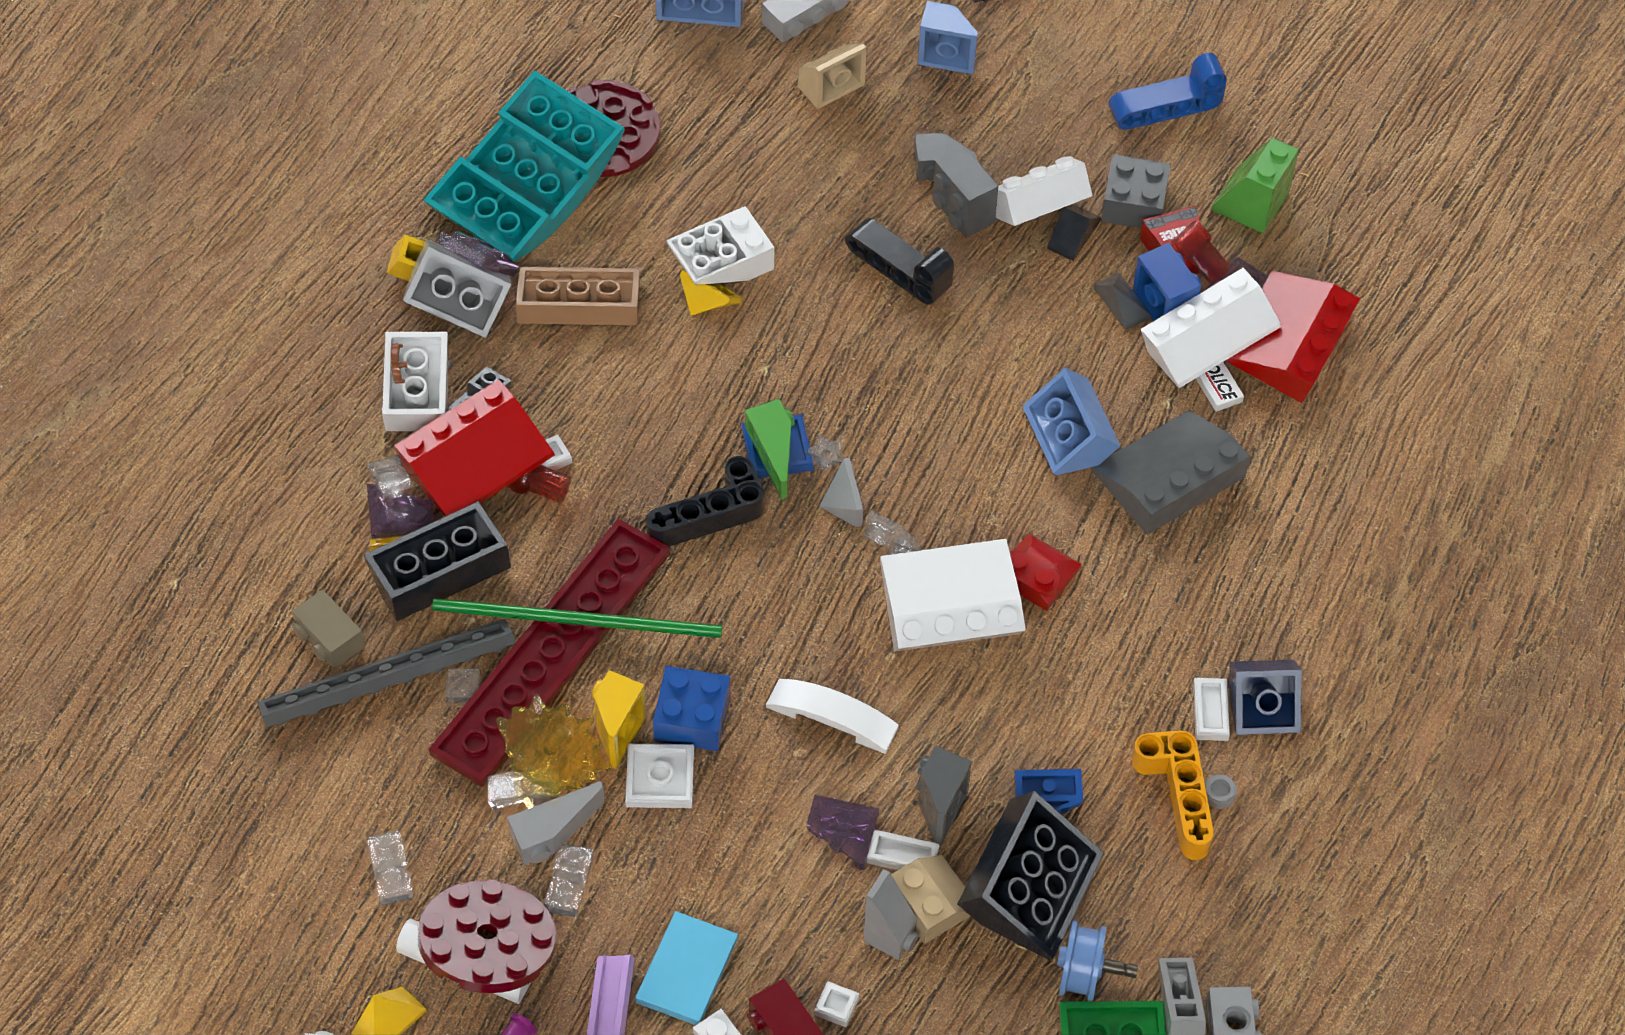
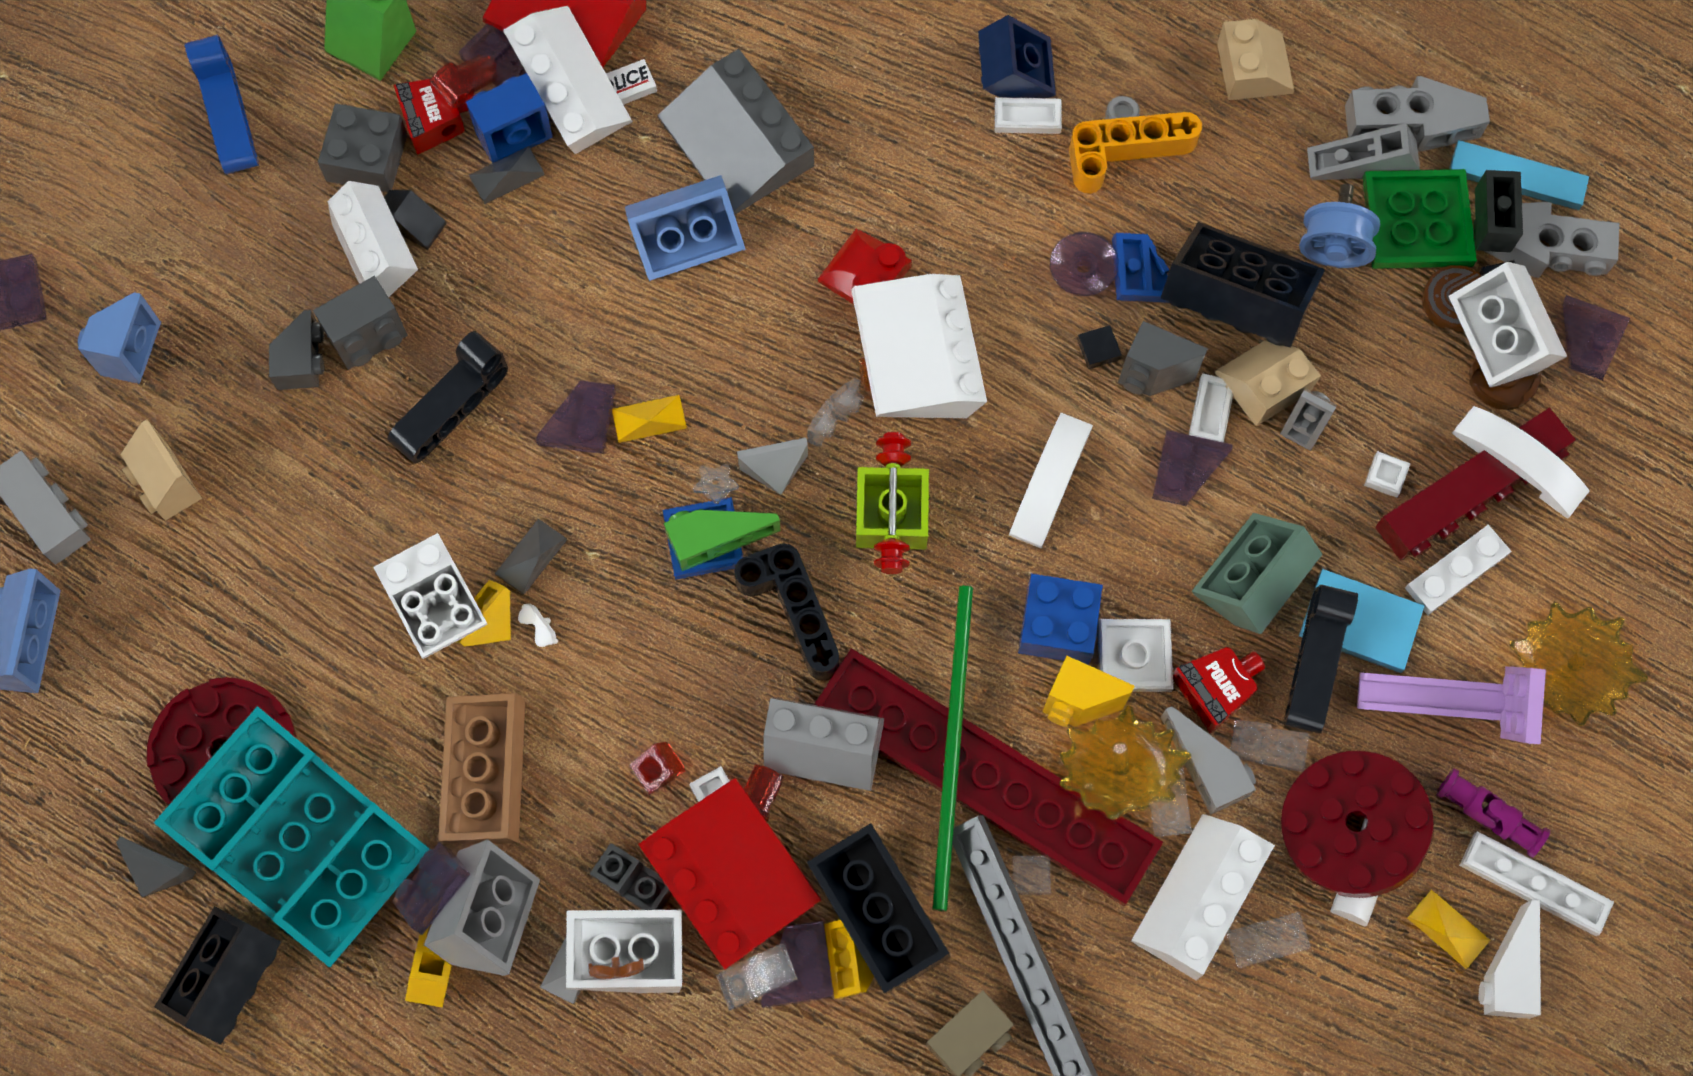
camera: 90 degrees left, 15 degrees up
none -> dark grey slope [116,836,196,898]
none -> black slope [154,906,281,1045]
none -> dark grey slope [495,519,567,595]
none -> white piece [518,603,559,647]
none -> clear purple wing [536,380,616,454]
none -> yellow slope [612,395,687,443]
none -> clear red slope [629,742,686,795]
none -> light grey slope [764,698,885,791]
none -> lime brick [856,432,929,574]
none -> dish [1050,232,1118,296]
none -> black tile [1077,325,1122,369]
none -> white slope [1131,814,1275,980]
none -> red torso [1173,647,1265,734]
none -> sand green slope [1192,513,1323,634]
none -> tan slope [1217,19,1294,100]
none -> black beam [1284,584,1358,734]

